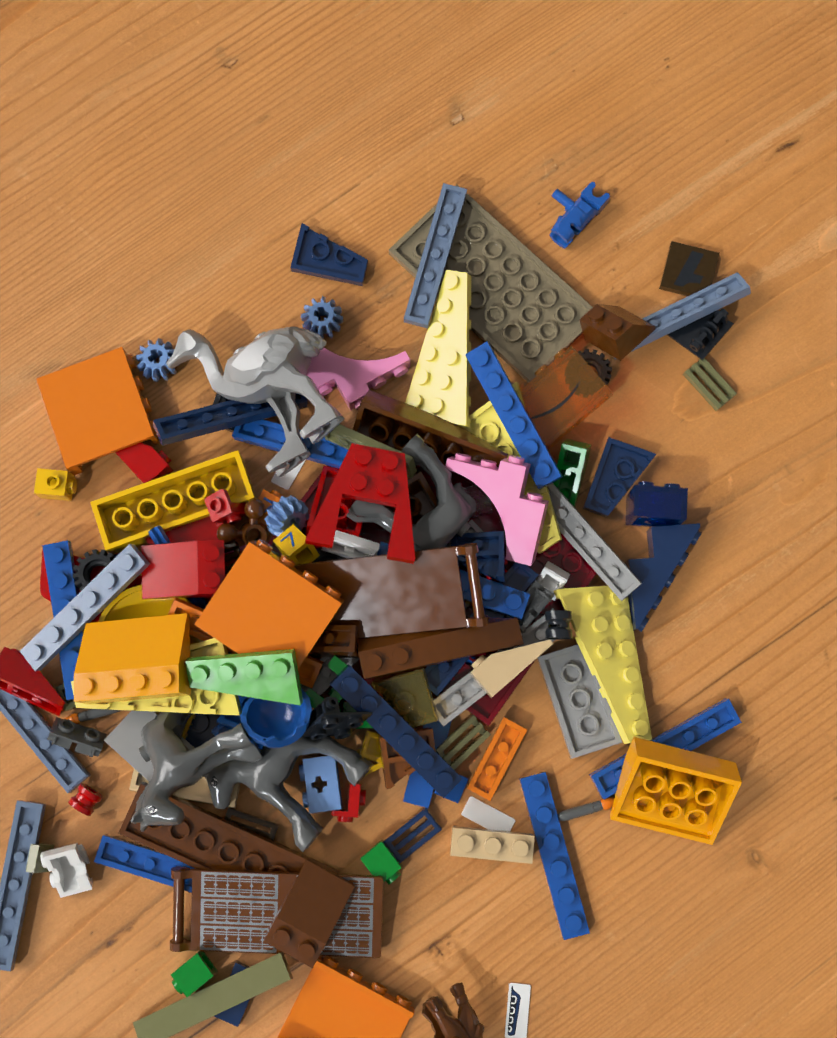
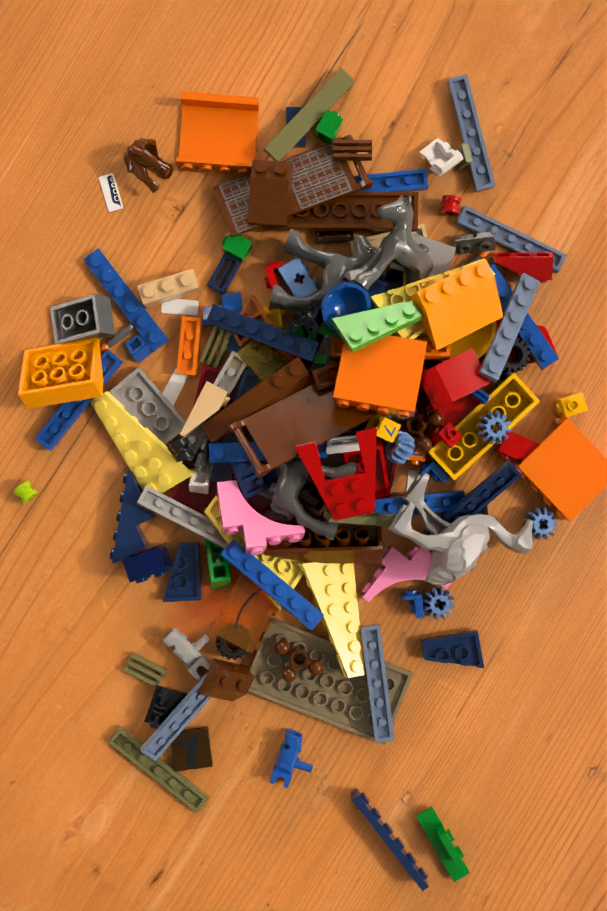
camera: 155 degrees right, 10 degrees up
none -> lime wheel [13,481,38,505]
none -> dark grey slope [50,294,115,345]
none -> olive tile [108,725,209,813]
none -> blue slope [124,333,153,362]
none -> white sticker [162,368,189,405]
none -> light grey piece [162,628,211,679]
none -> reddish brown piece [275,640,324,682]
none -> reddish brown tile [333,140,372,161]
none -> dark blue plate [351,788,429,891]
none -> blue bracket [401,589,424,618]
none -> green bracket [416,807,470,882]
none -> blue bracket [418,461,450,483]
none -> medium blue gear [477,411,512,444]

